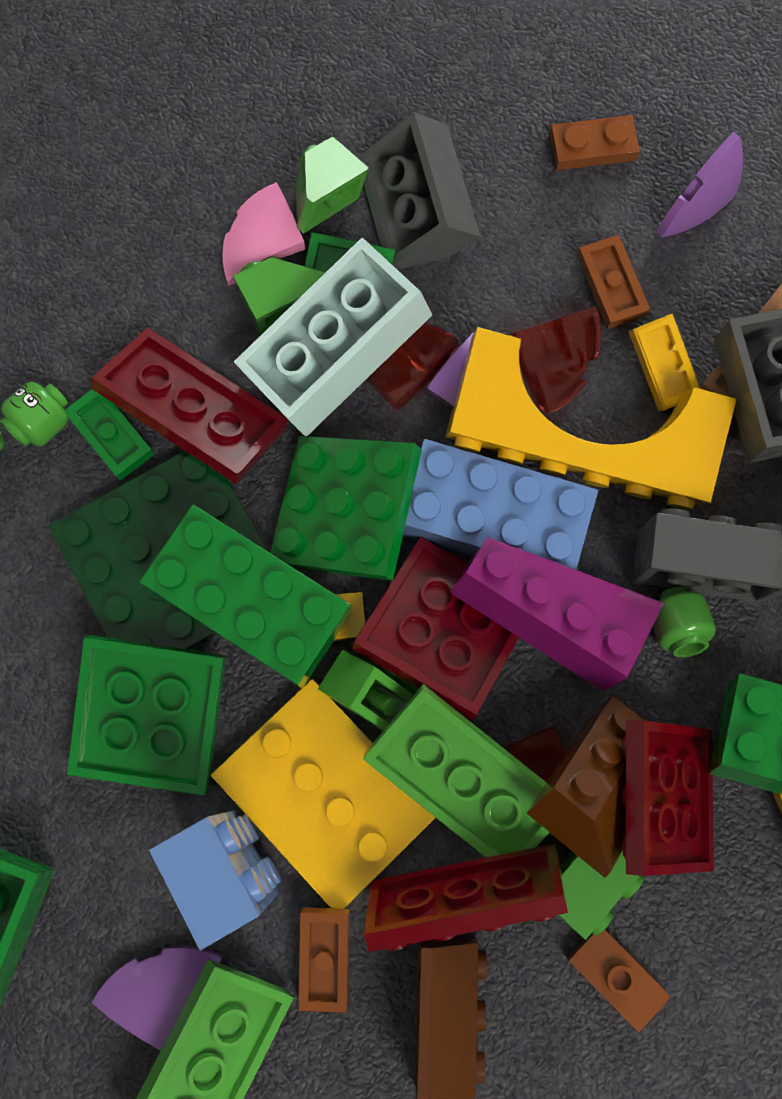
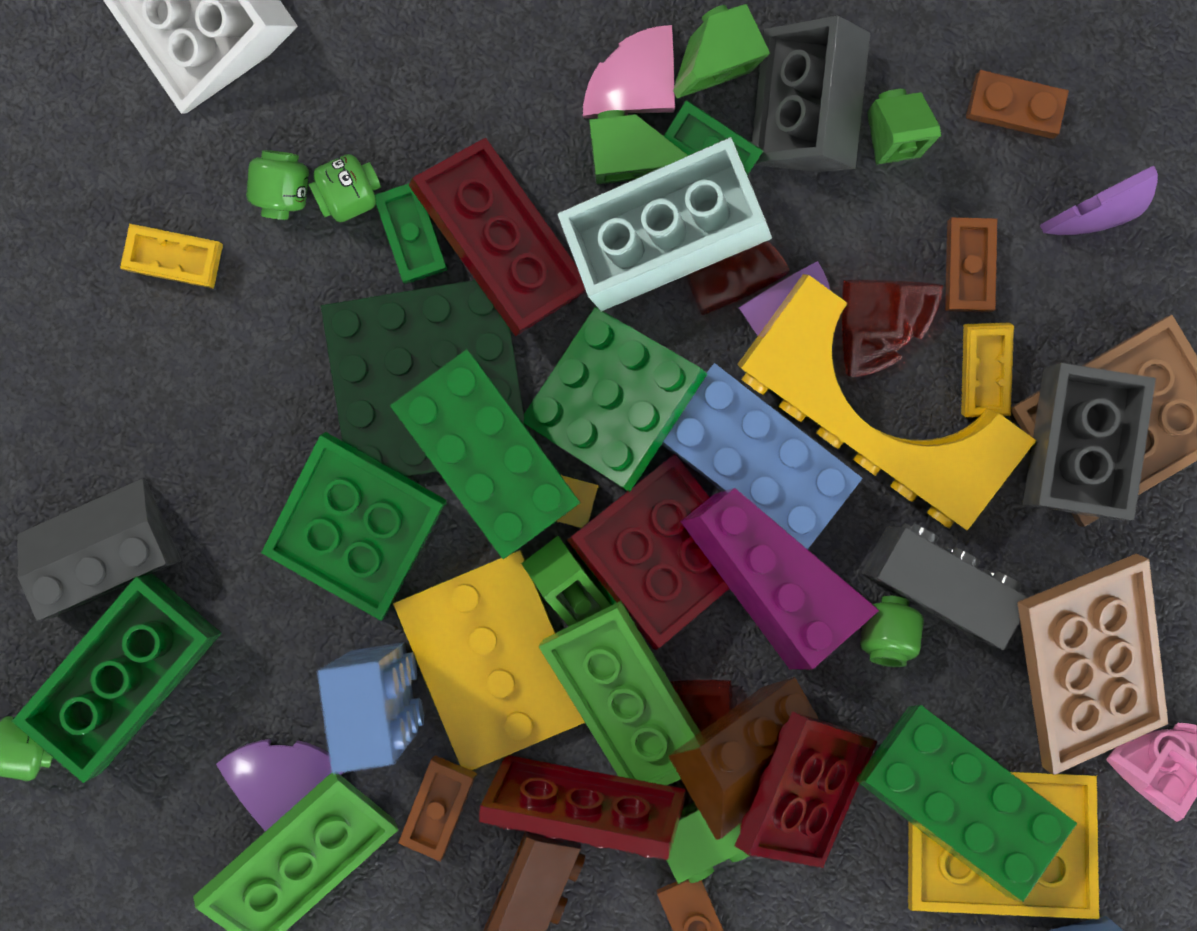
camera: 20 degrees right, 10 degrees up
none -> bright green slope [867,89,941,165]

